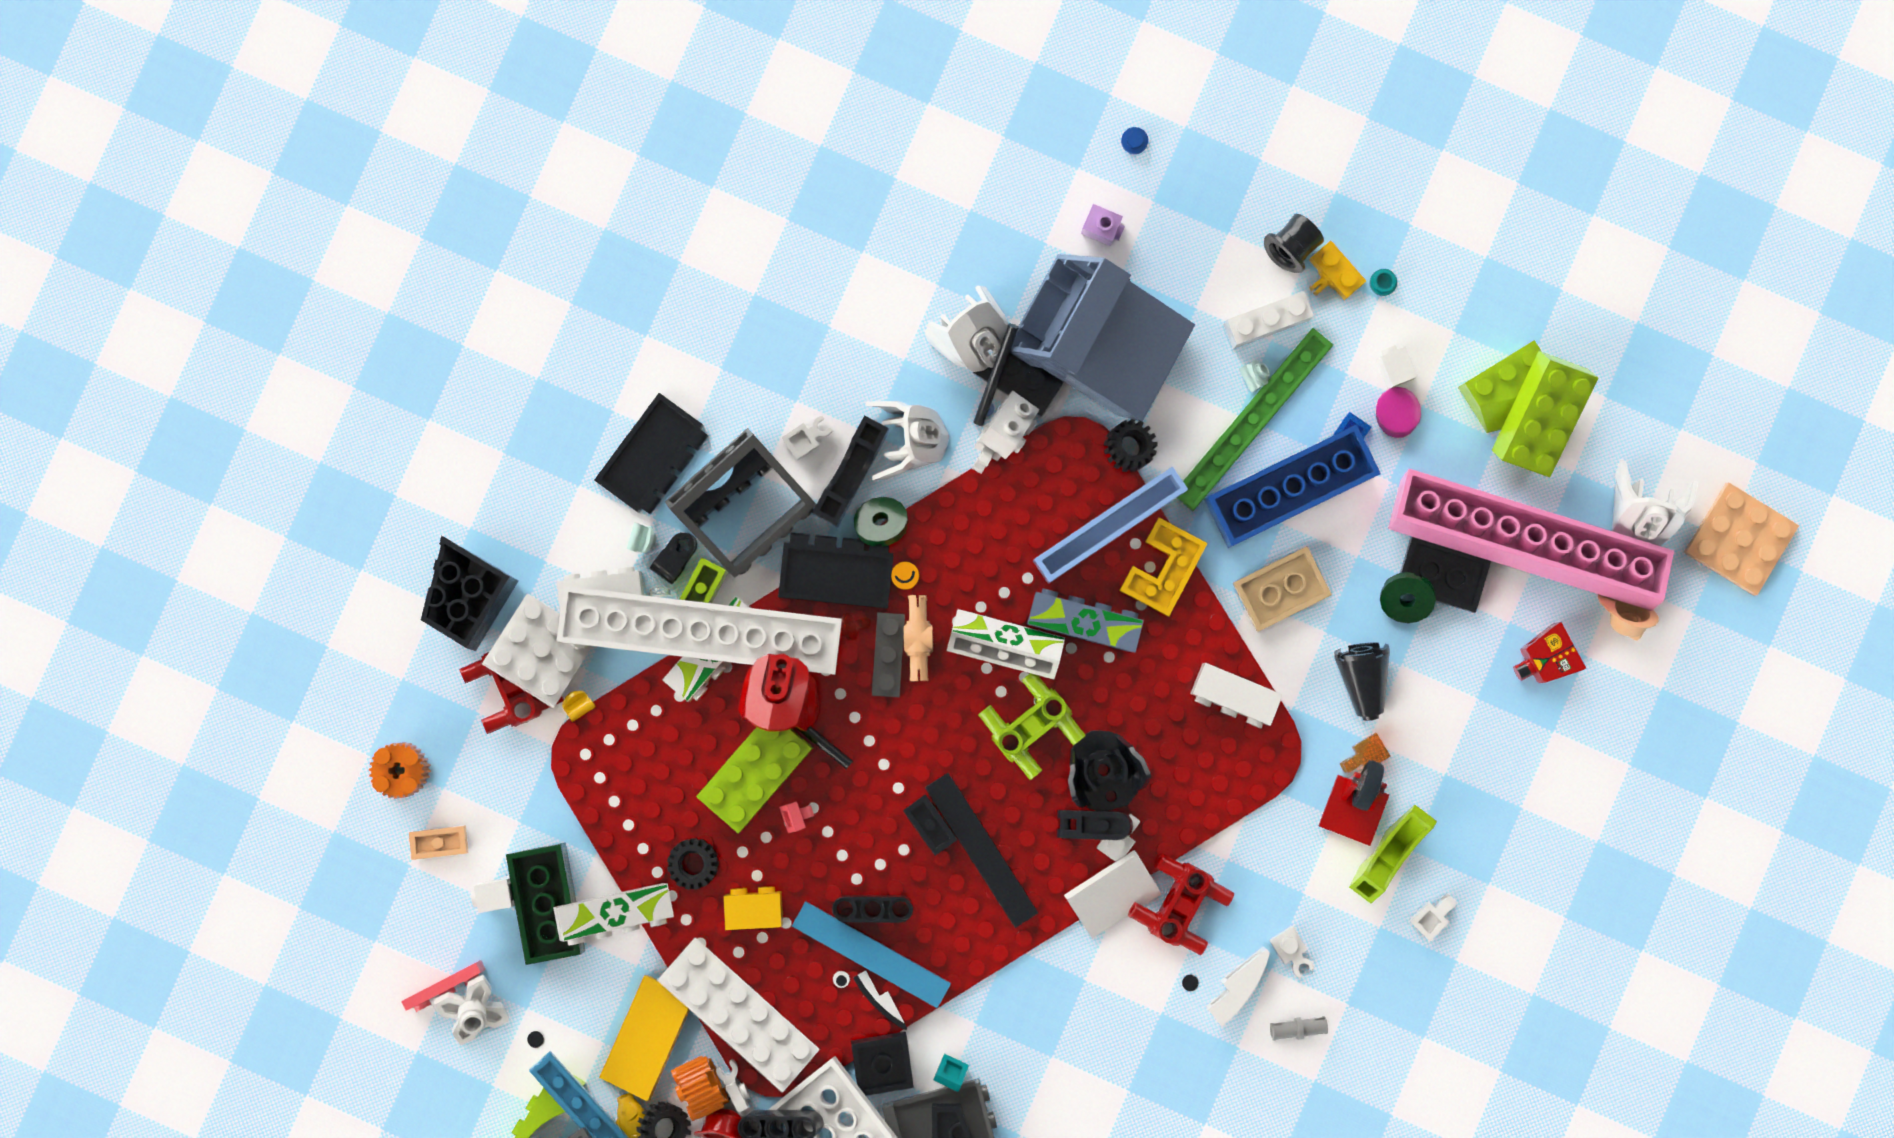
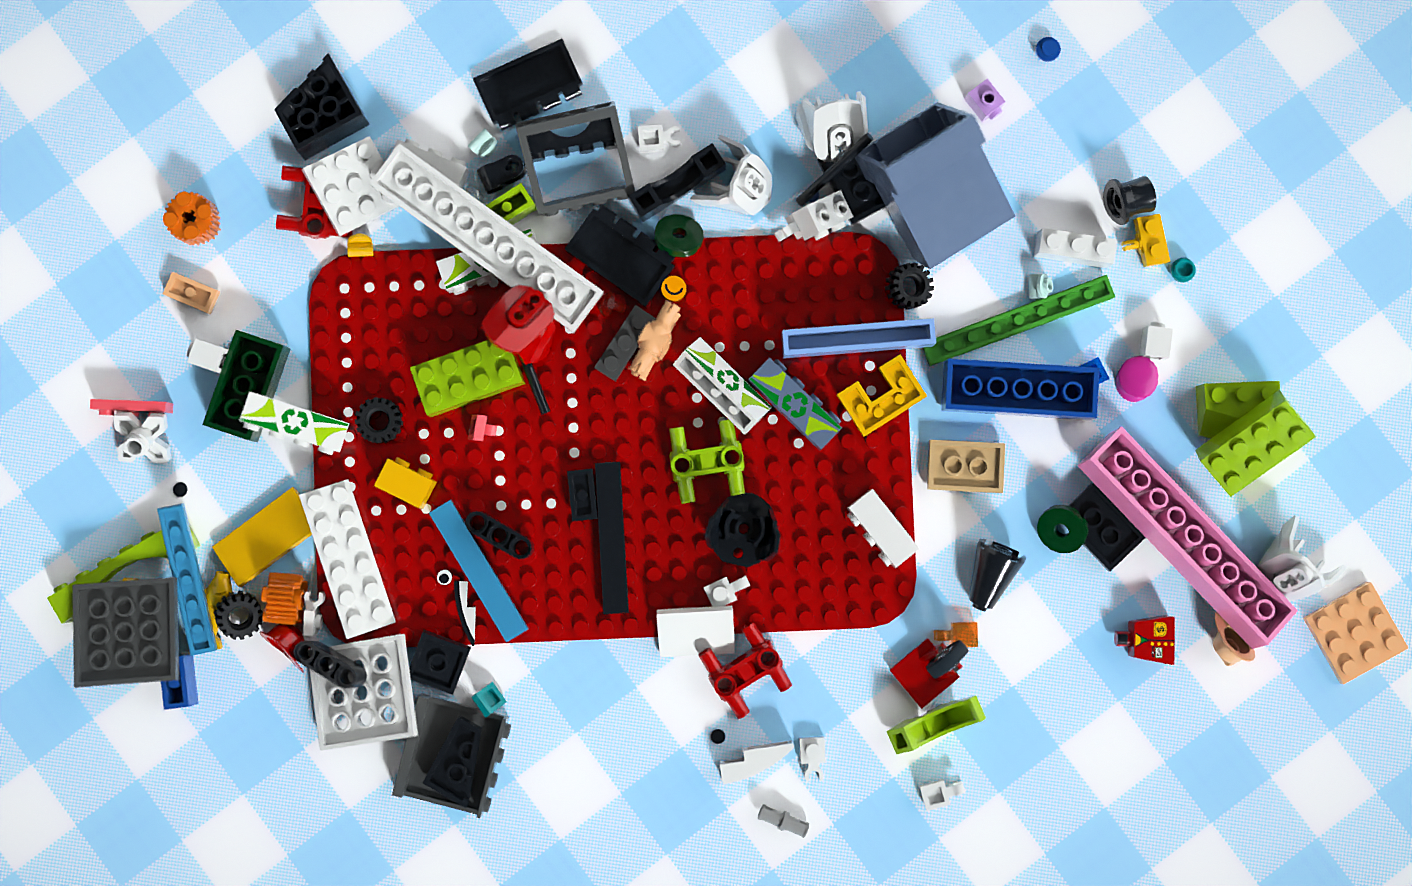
camera: 30 degrees right, 0 degrees up
black plate [1057,809,1133,840] -> none

